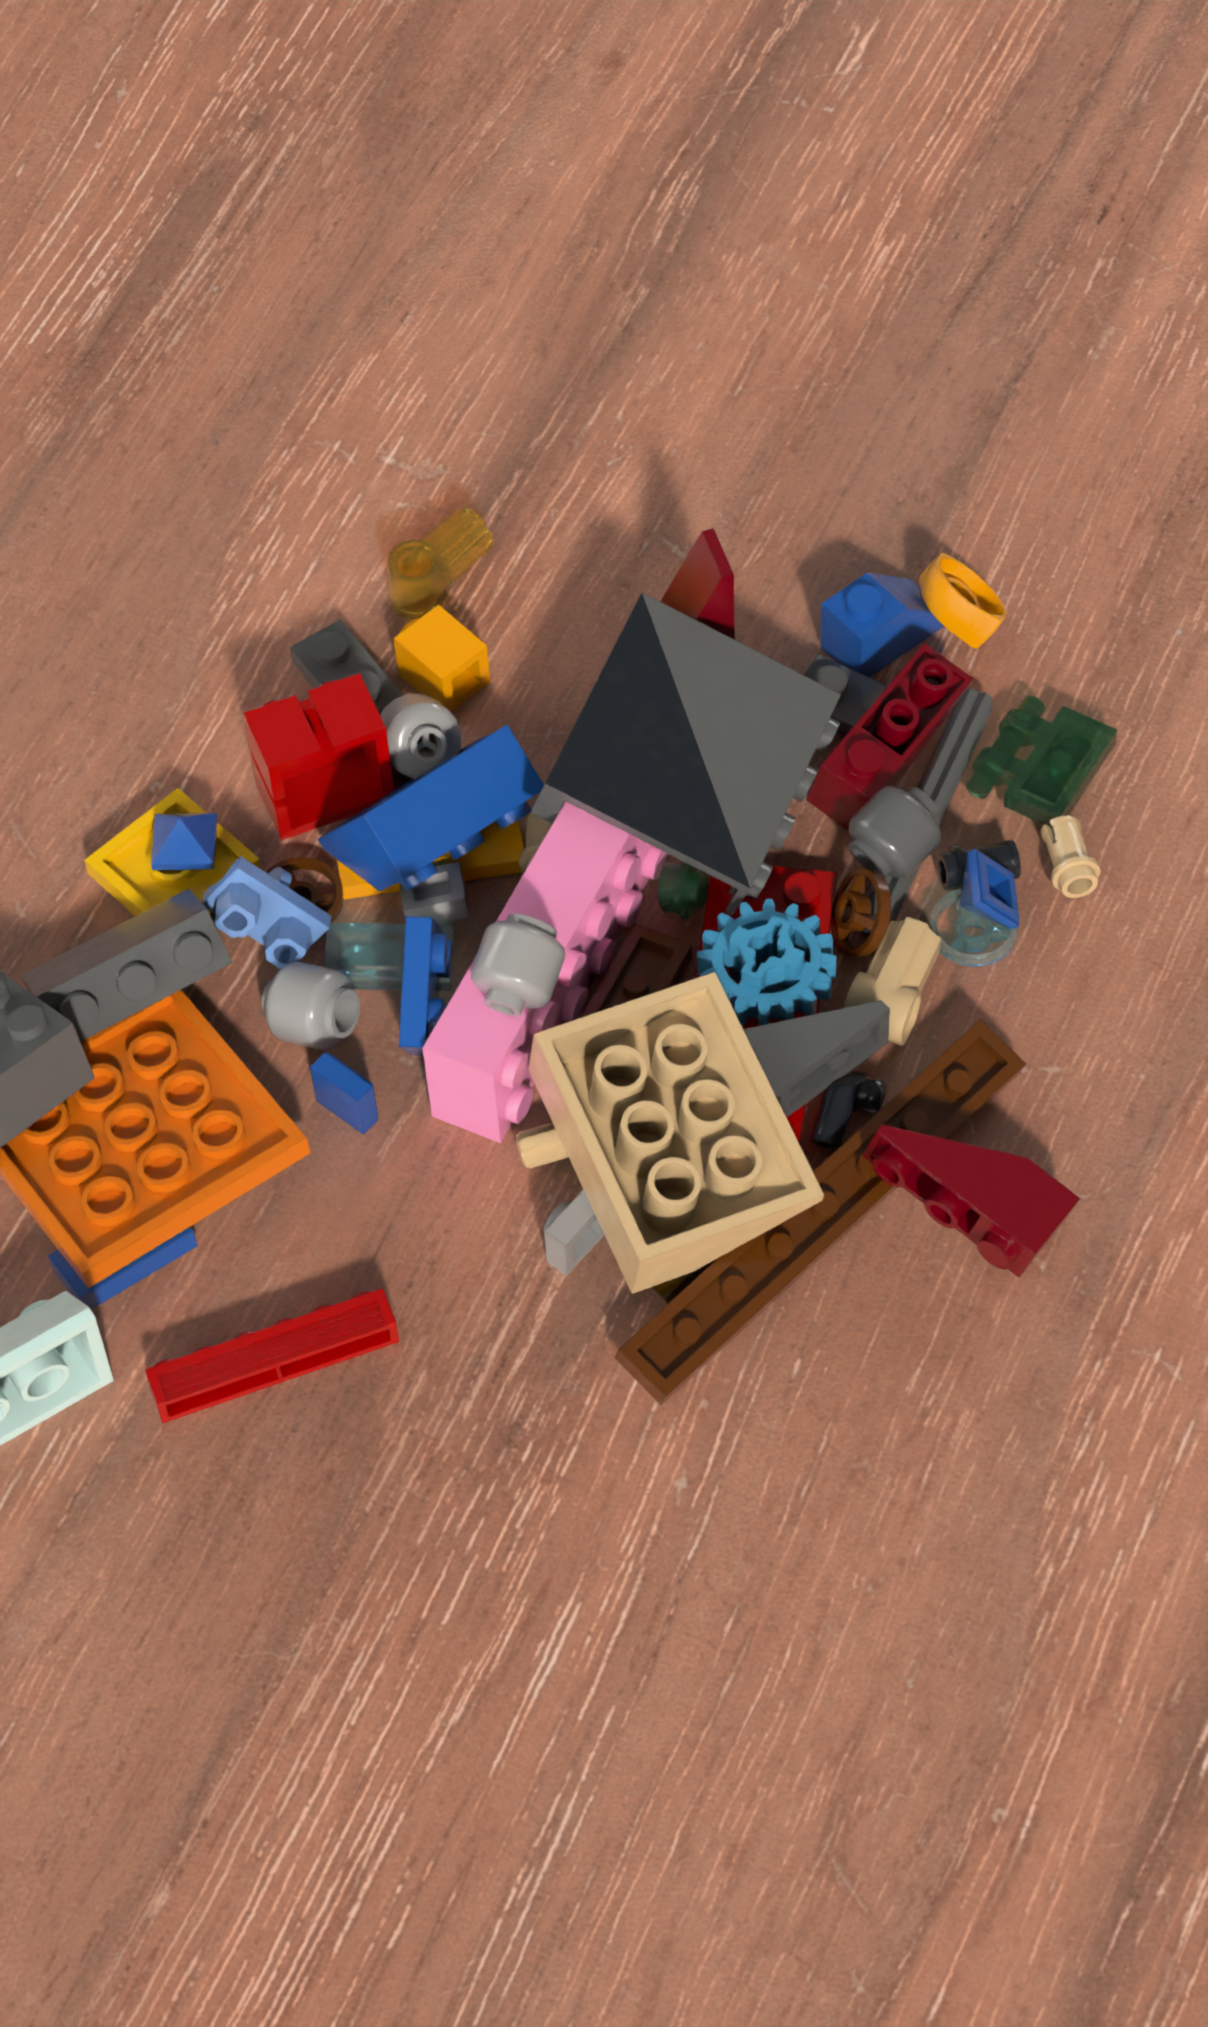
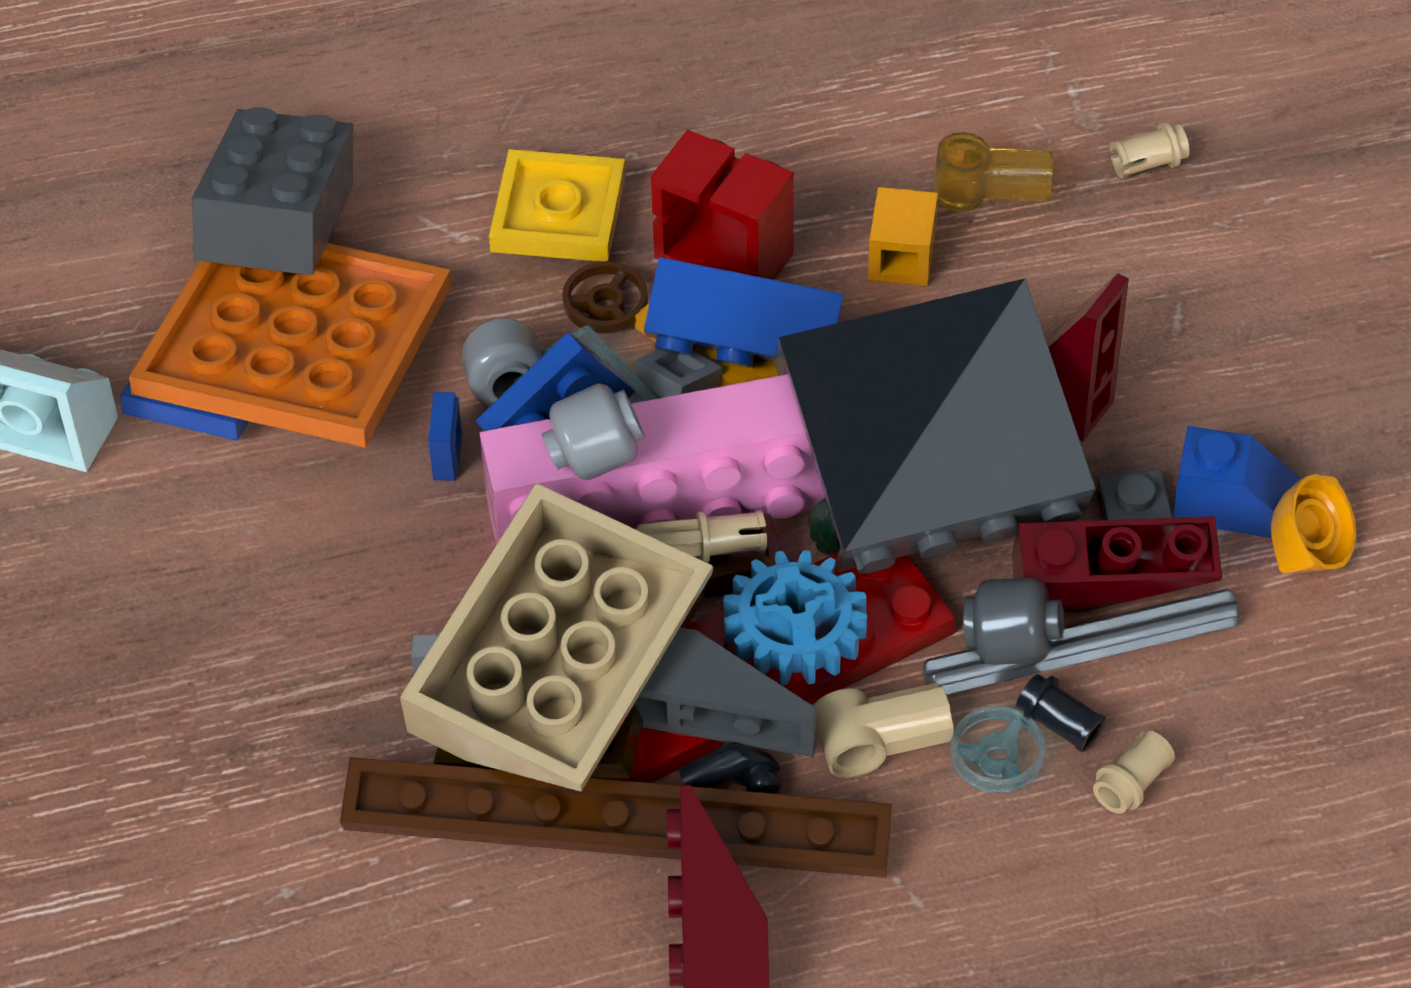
camera: 50 degrees right, 5 degrees down
dark grey brick [20,889,233,1042] -> none
red piece [145,1288,399,1424] -> none
blue slope [151,813,218,870] -> none
medium blue hips [201,856,332,969] -> none
dark grey plate [290,620,404,715] -> none
light grey head [380,694,462,779] -> none
reddish brown piece [832,868,891,958] -> none
blue slope [960,849,1020,930] -> none
clear green plate [966,696,1117,829] -> none
none -> tan axle [636,510,767,563]
none -> tan pin [1110,121,1190,179]

